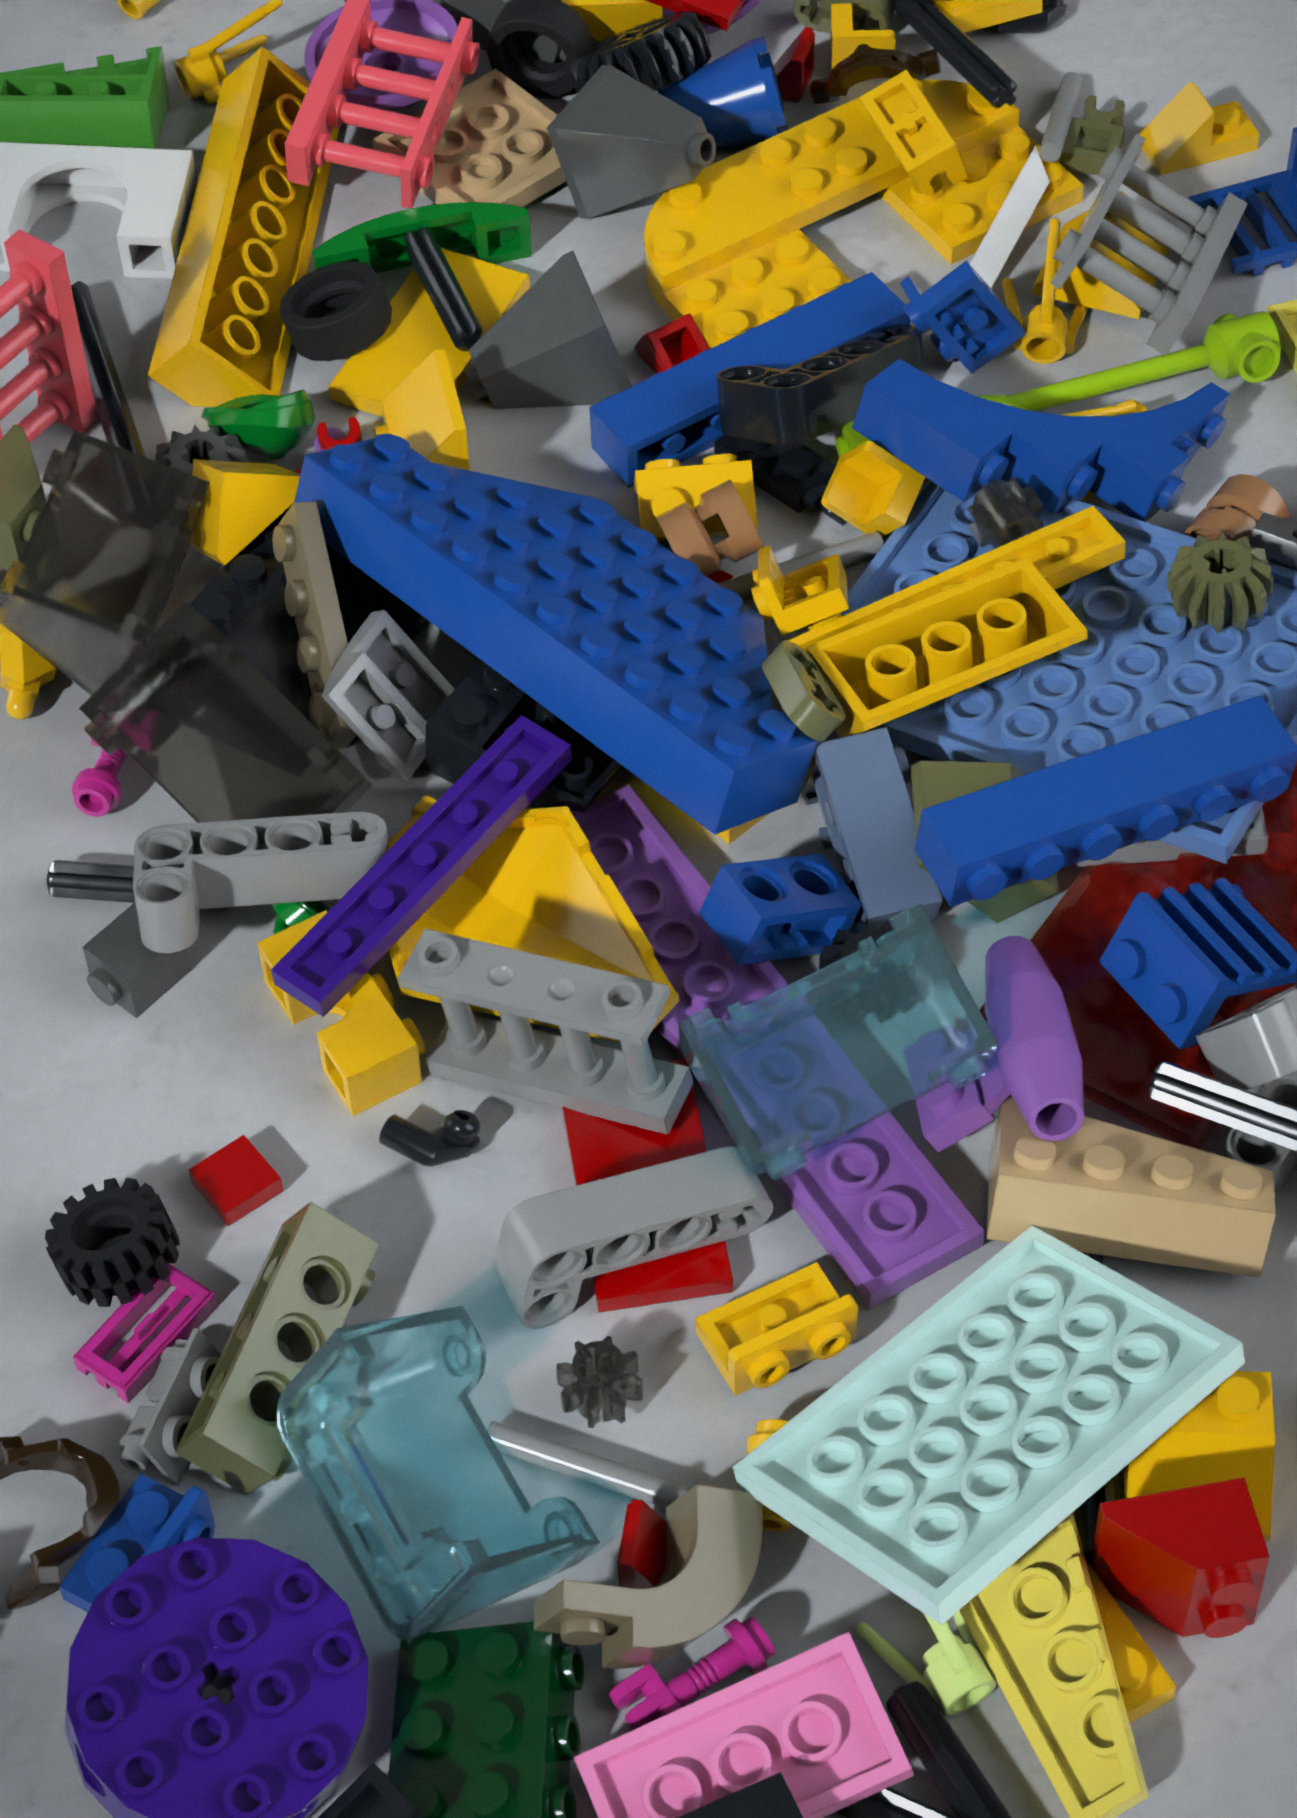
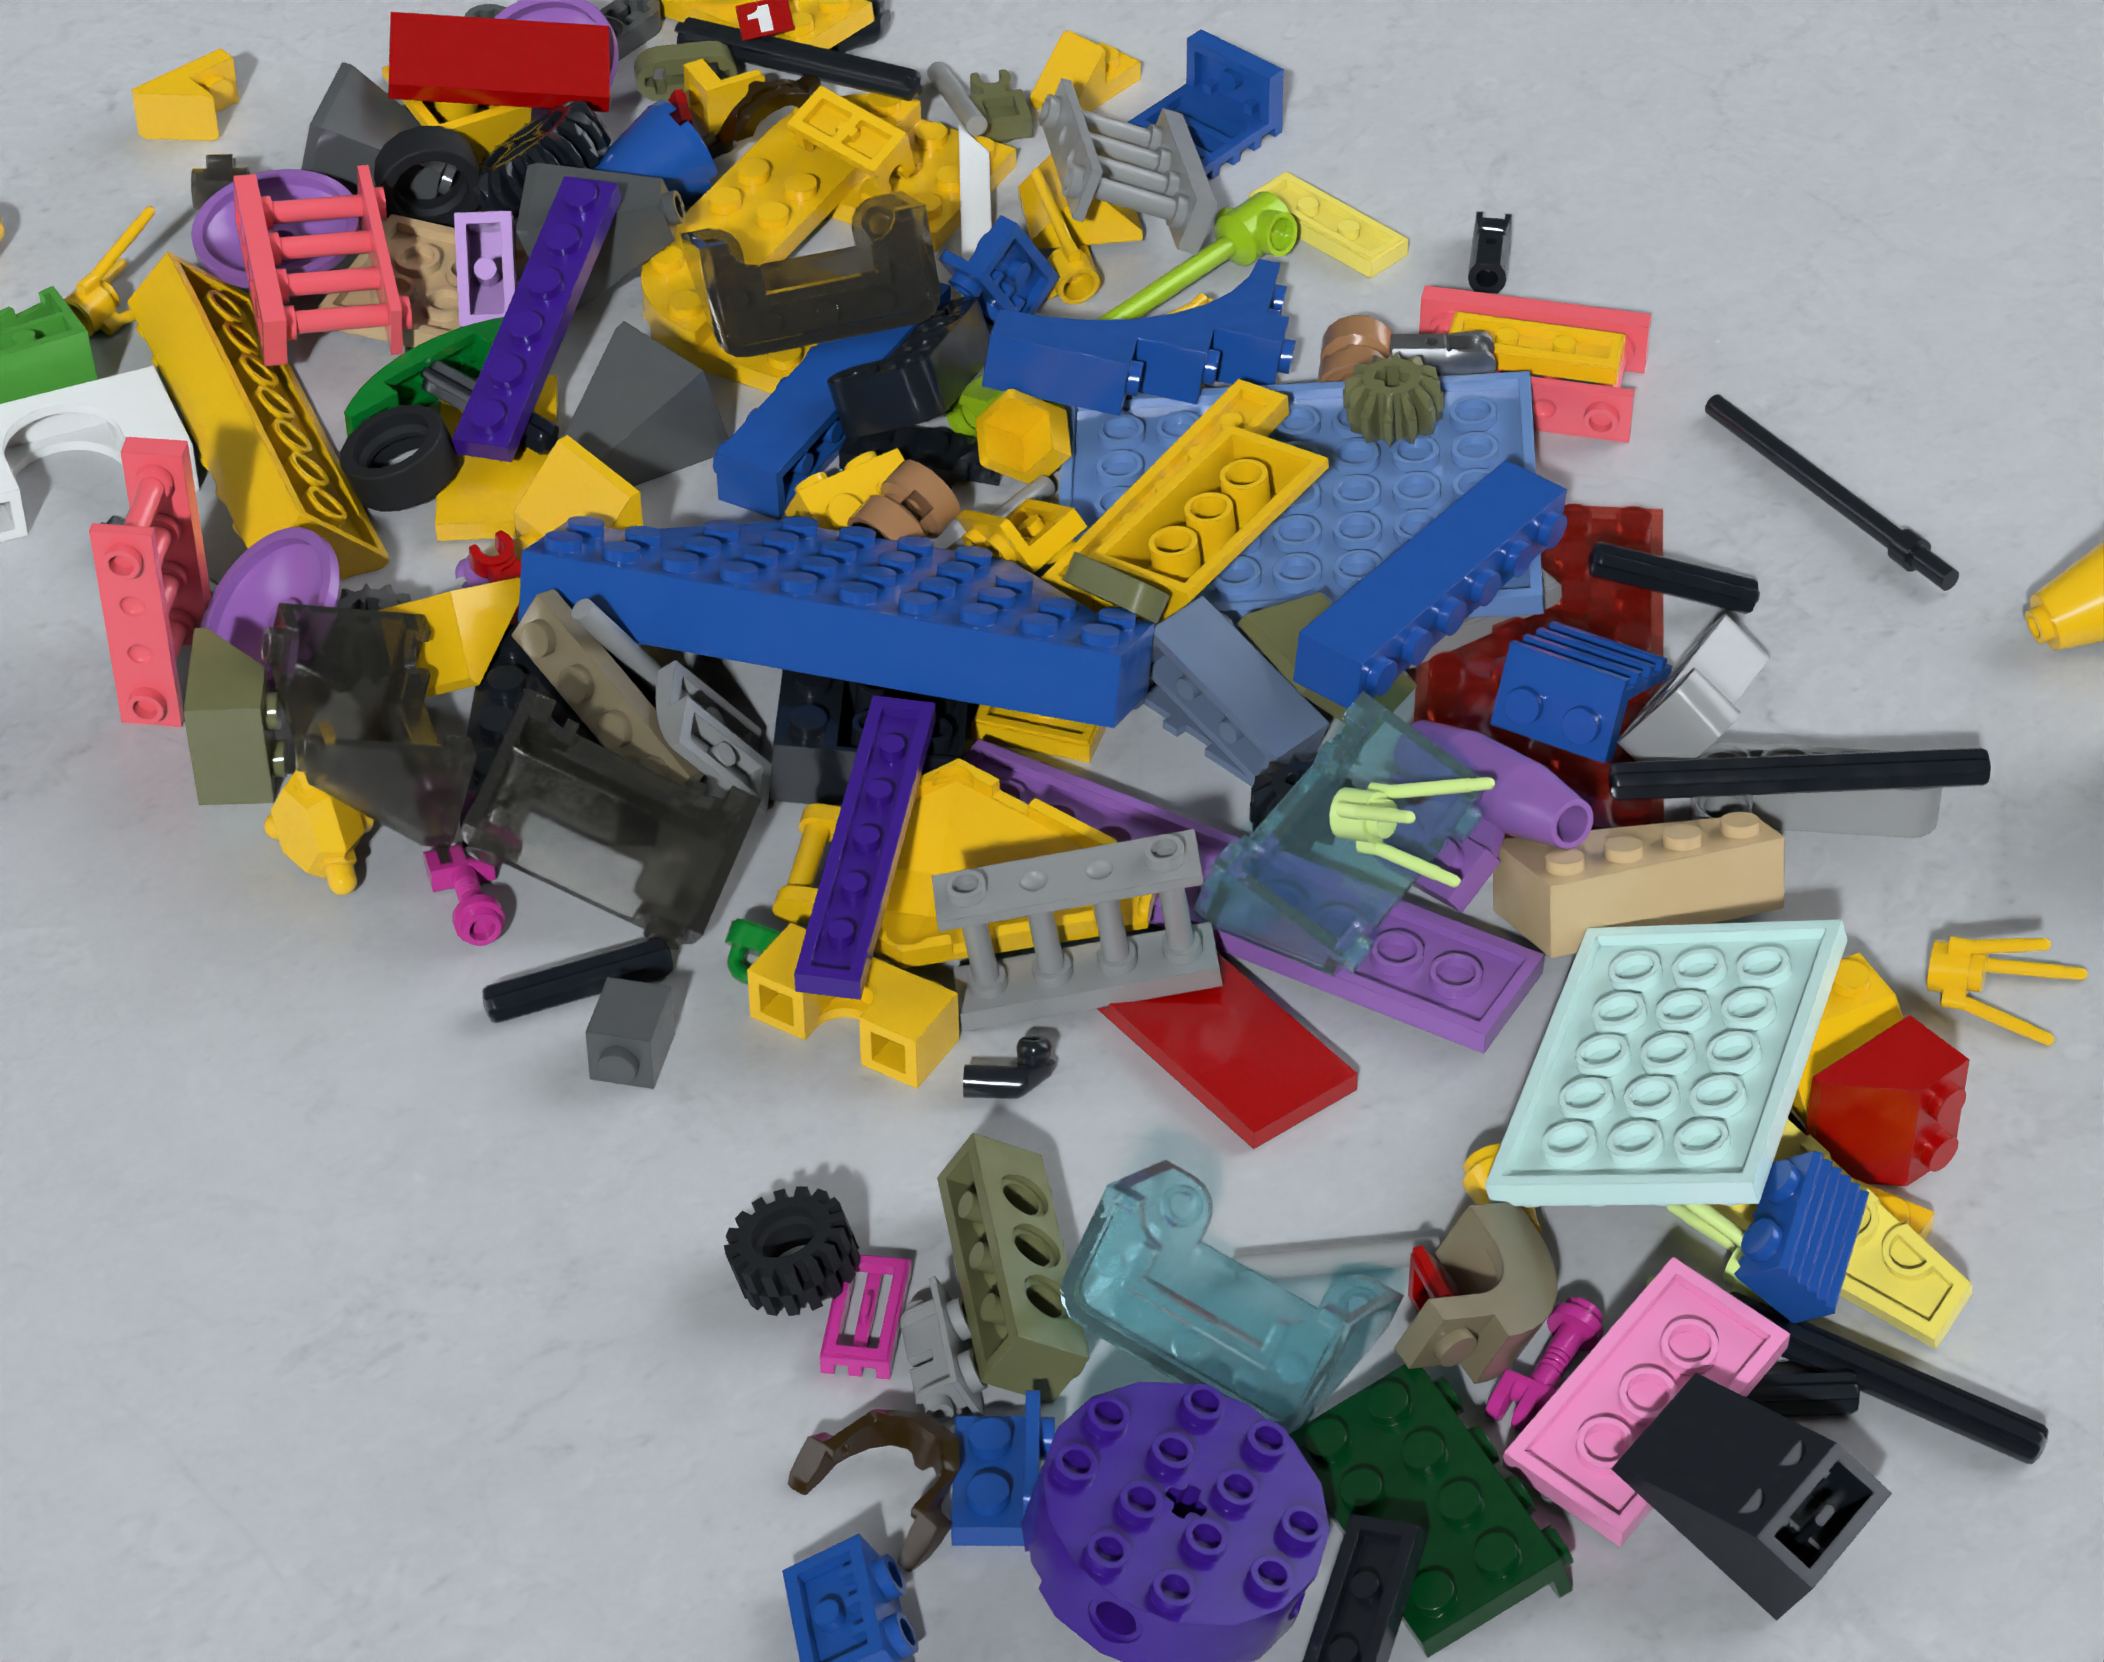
camera: 30 degrees left, 10 degrees down
light grey beam [133,811,389,954] -> none
red tile [188,1135,284,1226] -> none
green hat [201,389,315,460] -> none
light grey beam [494,1146,773,1329] -> none
clear smoke gear [556,1336,643,1428] -> none
red slope [634,313,710,374] -> none
yellow bracket [695,1262,858,1396] -> none
blue brick [699,853,862,965] -> none
clear smoke gear [968,478,1044,549] -> none
none -> medium lavender dish [200,527,340,691]
none -> dark purple plate [452,176,622,462]
none -> lavender slope [454,211,518,328]
none -> light grey bar [571,598,663,694]
none -> clear smoke windscreen [681,191,940,357]
none -> yellowish green plant [1329,777,1495,888]
none -> blue brick [1734,1151,1869,1324]

